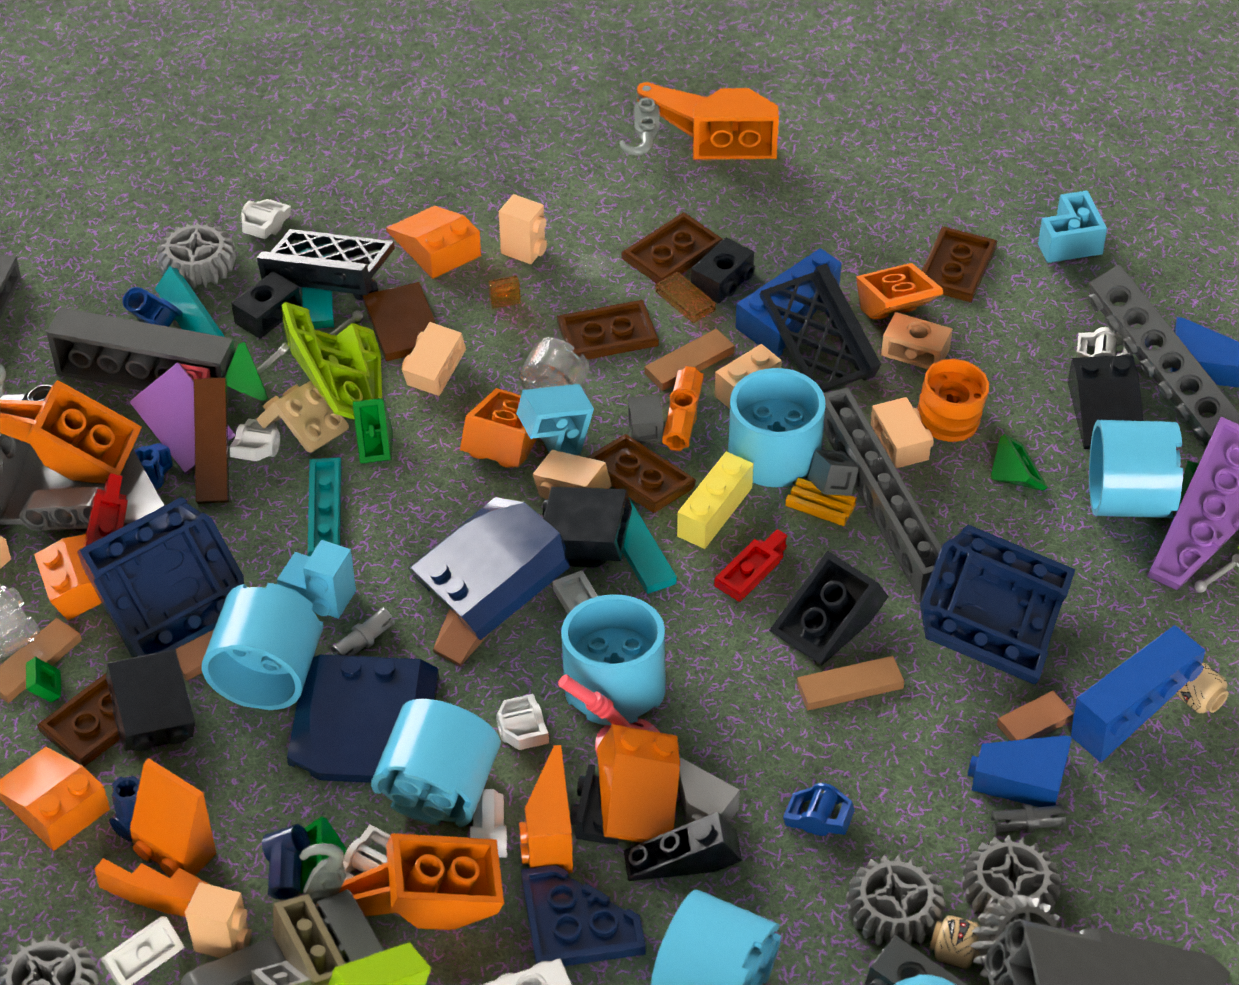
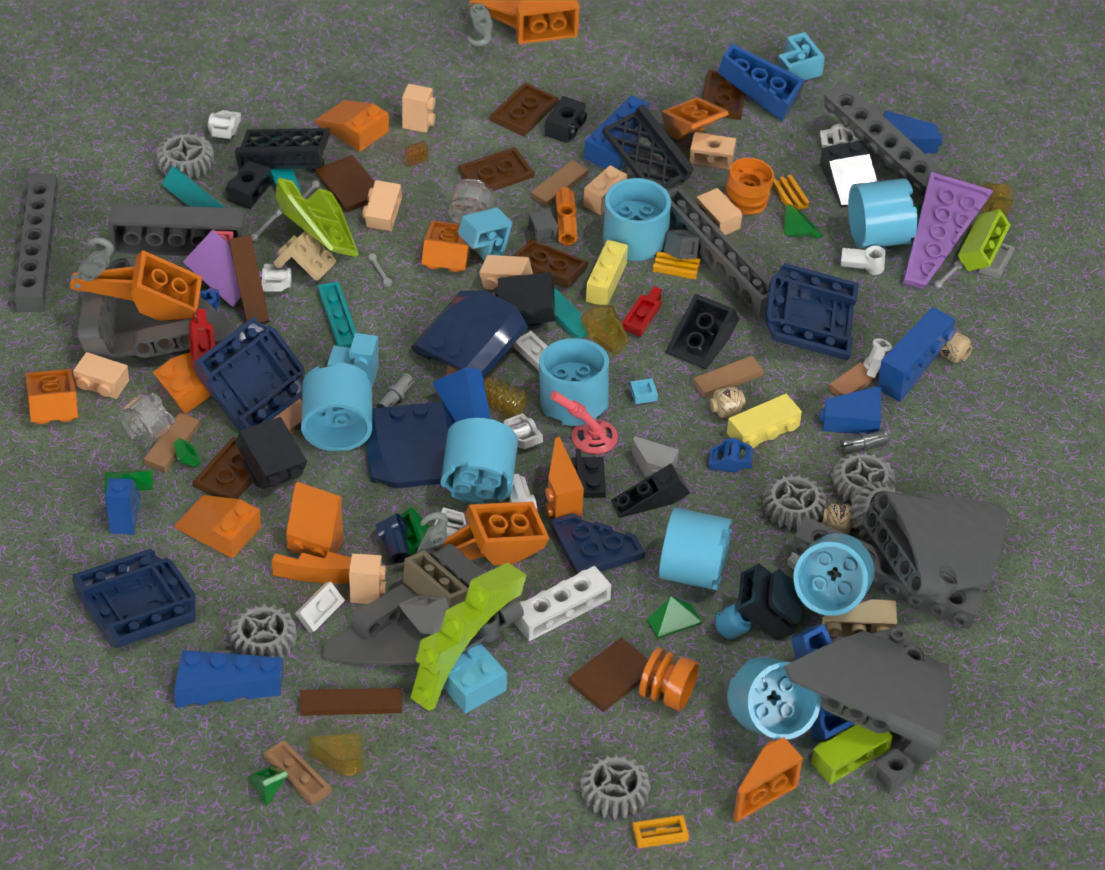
camera: 15 degrees left, 0 degrees up
dark blue piece [109,776,140,842] -> none
blue piece [122,287,182,327] -> none
green slope [225,342,269,401] -> none
green slope [352,398,393,464] -> none
orange slope [597,724,680,843] -> none
clear orange tile [655,272,716,323] -> none
none -> light grey hinge [368,253,392,287]
none -> blue slope [433,368,491,422]
none -> clear yellow piece [484,375,527,416]
none -> clear yellow slope [580,305,630,355]
none -> medium azure plate [630,378,658,404]
none -> tan head [710,386,745,418]
none -> blue wedge [718,44,805,122]
none -> light yellow brick [727,394,802,451]
none -> light orange tile [772,174,809,209]
none -> white piece [841,246,885,275]
none -> white piece [863,338,892,378]

